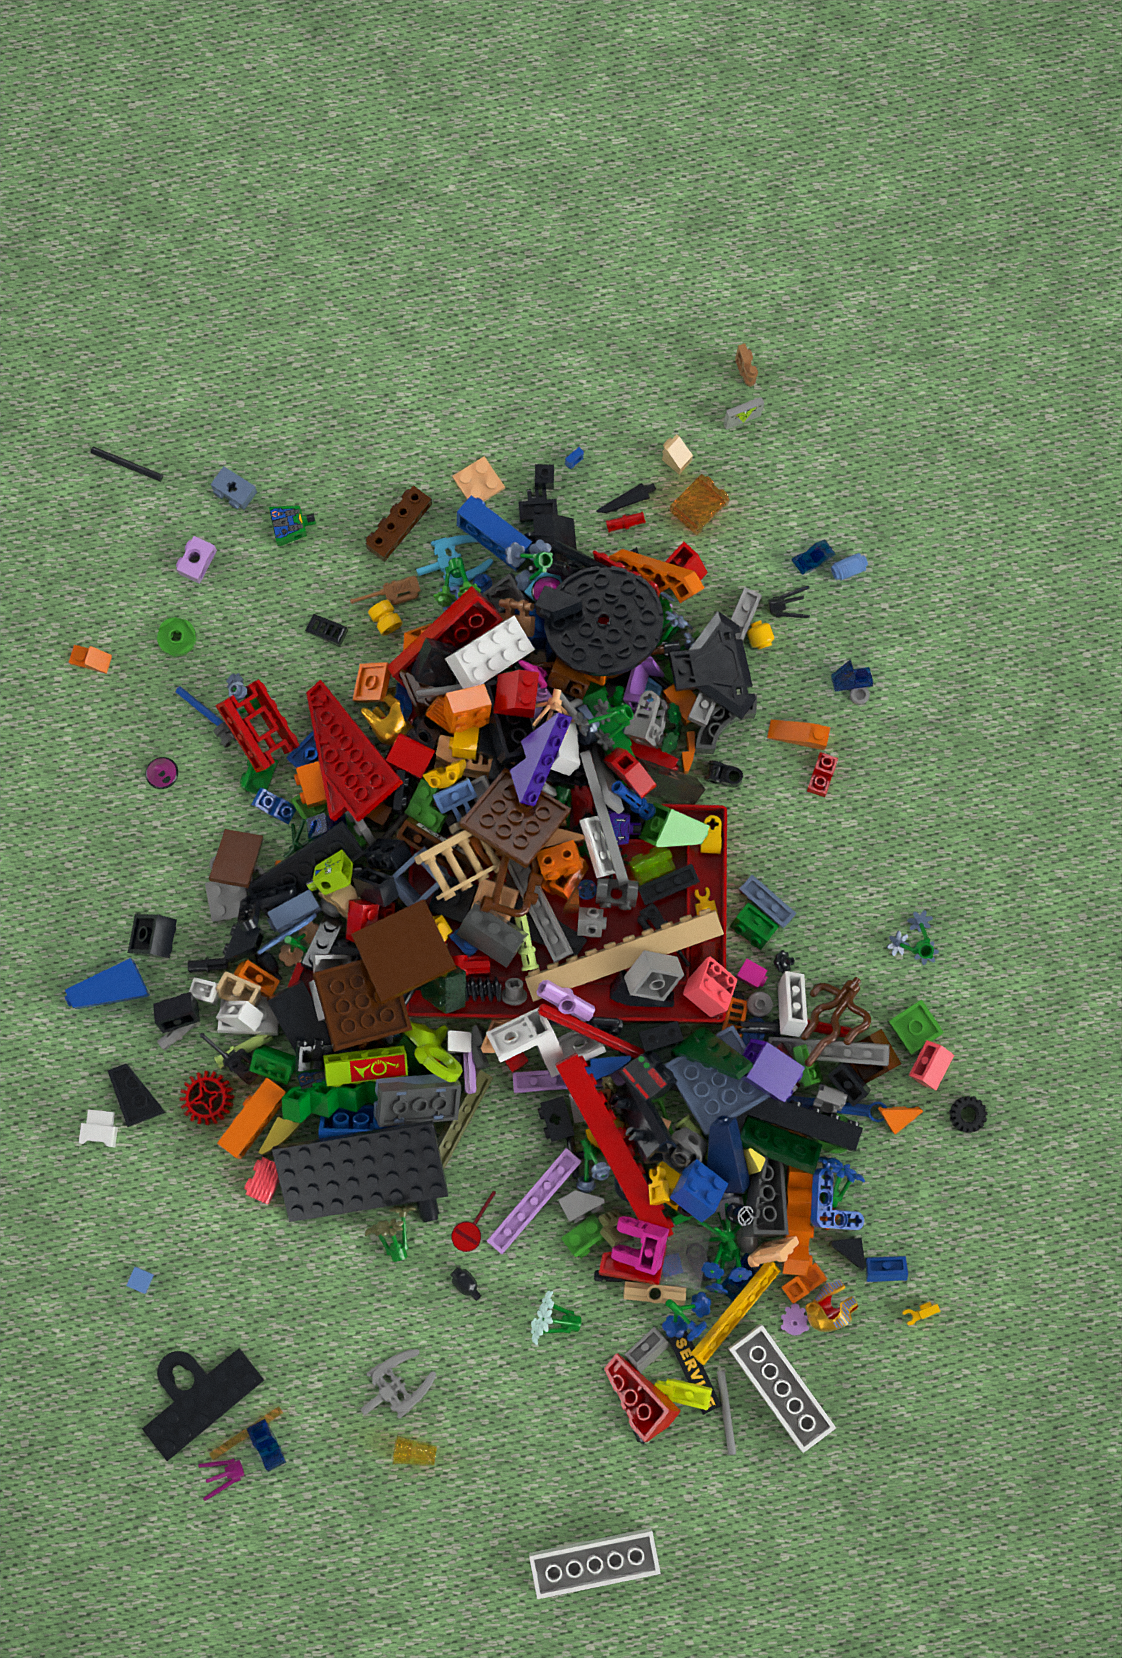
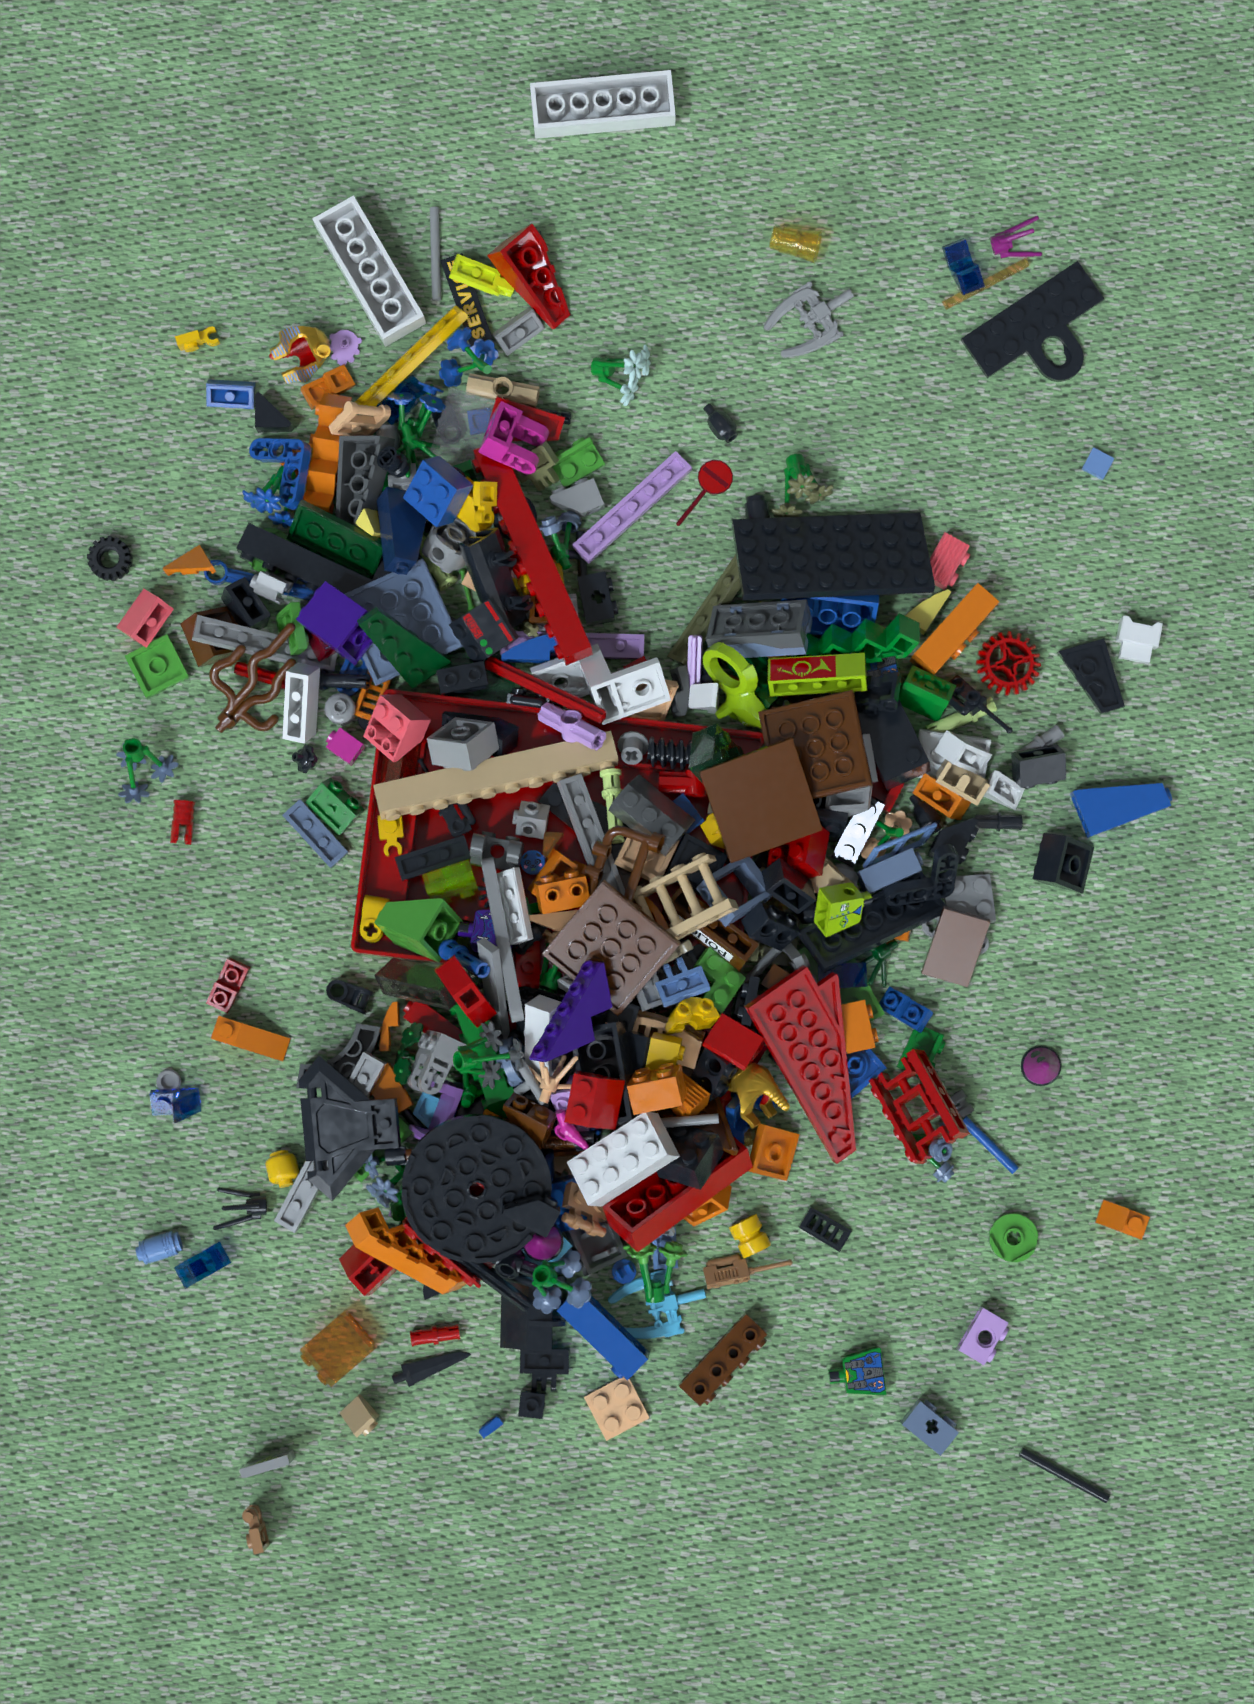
camera: 170 degrees left, 5 degrees up
none -> red hinge [170,800,195,845]

